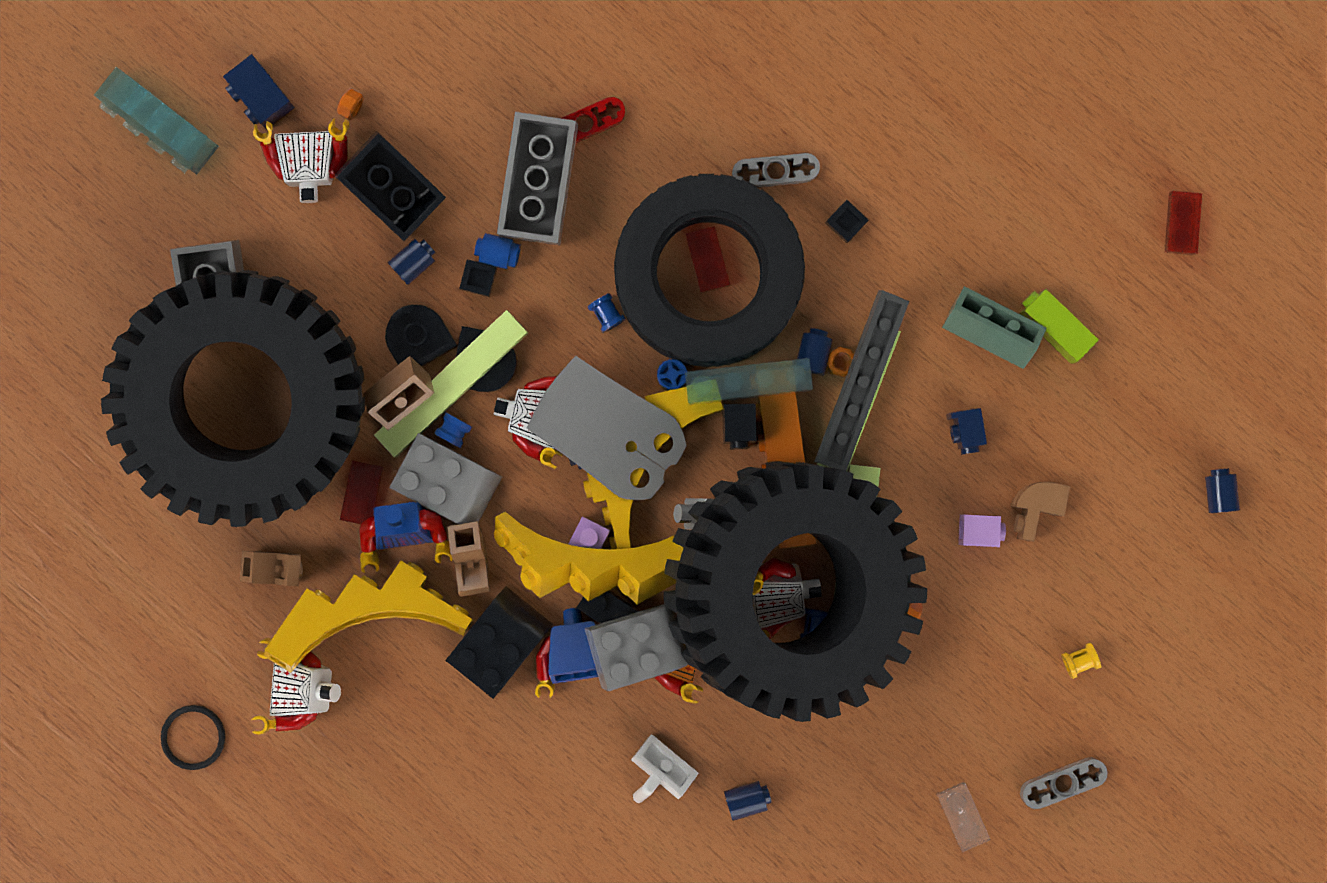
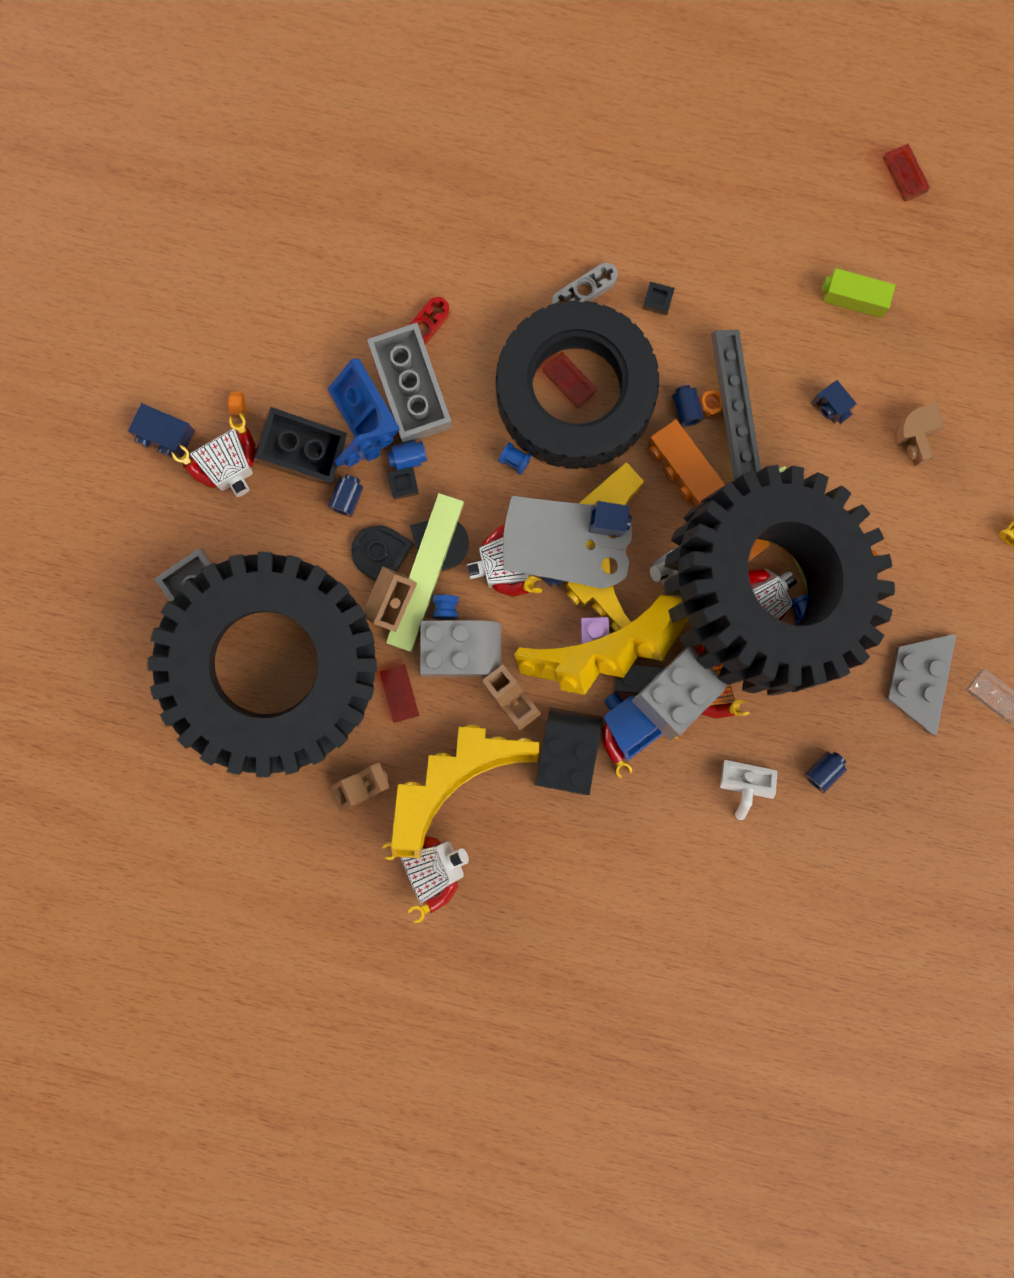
camera: 25 degrees left, 5 degrees down
clear light blue brick [94,67,219,175] -> none
black tyre [161,705,225,770] -> none
torso [359,502,453,573] -> none
blue wheel [657,359,687,390] -> none
clear light blue brick [685,358,813,405] -> none
black brick [722,404,757,450] -> none
sand green brick [942,286,1046,369] -> none
lavender brick [958,515,1006,547] -> none
none -> blue bracket [327,358,400,467]
none -> dark blue brick [588,501,632,537]
none -> light grey wing [886,634,956,735]

